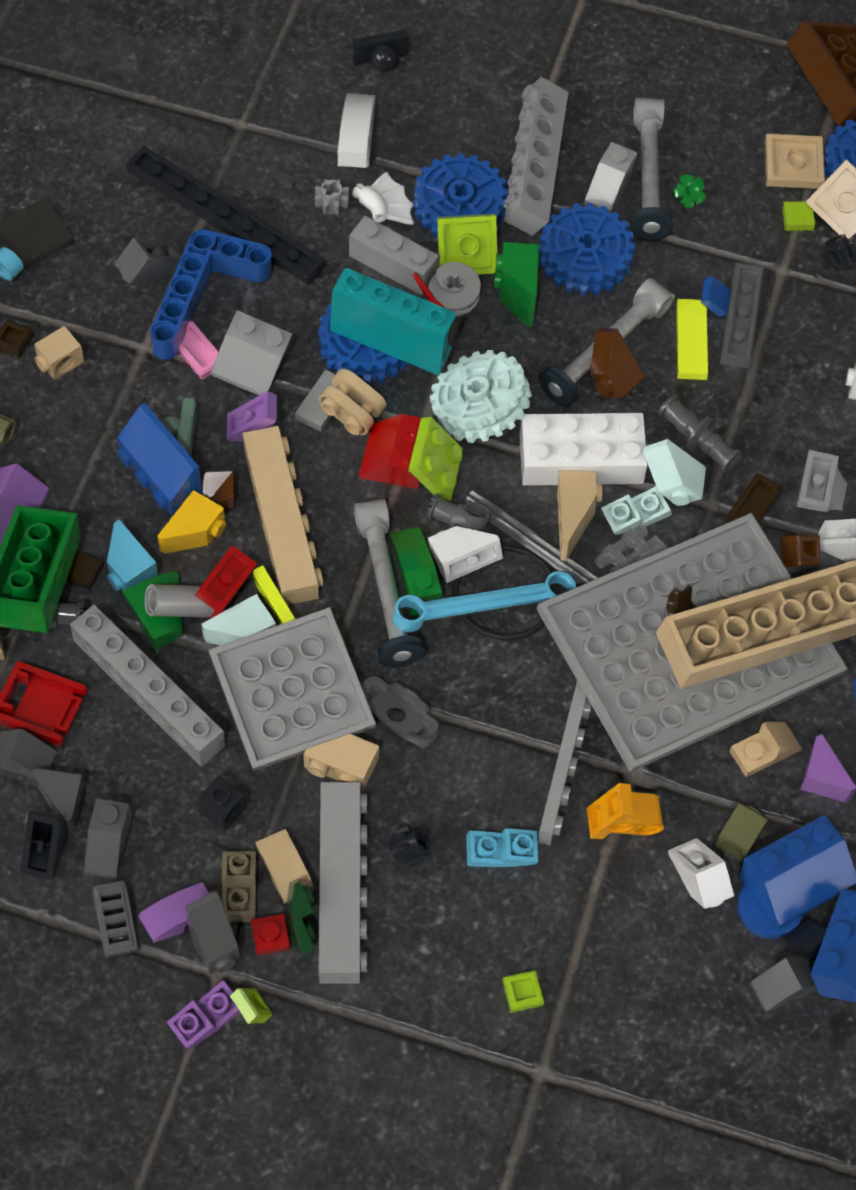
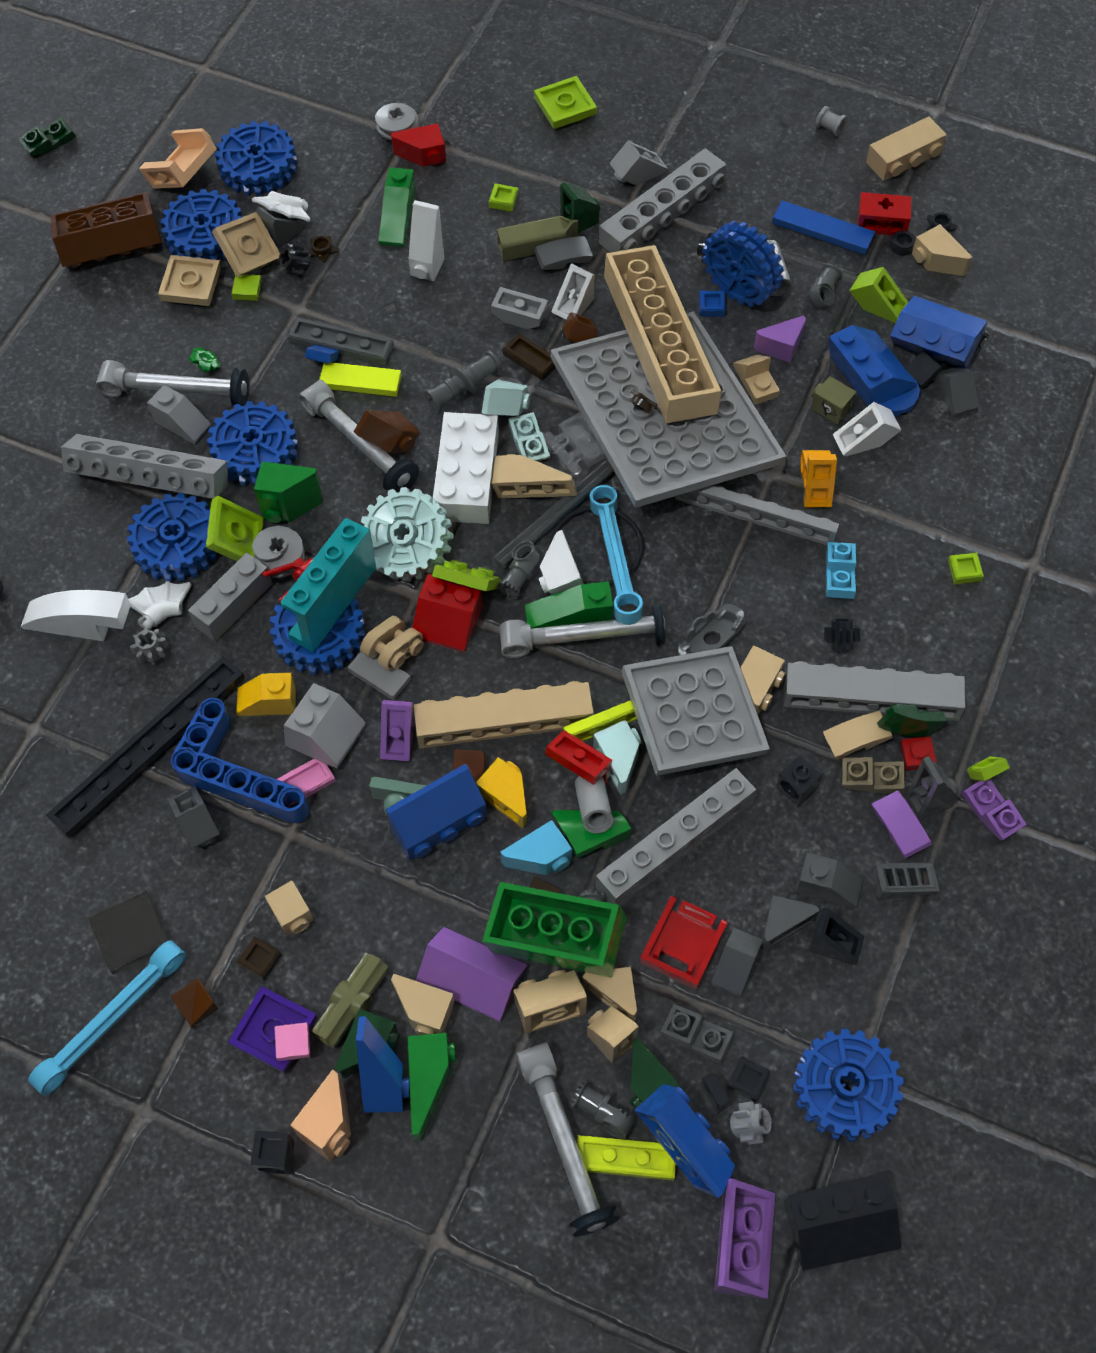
camera: 80 degrees left, 0 degrees up
none -> yellow slope [236,673,296,716]

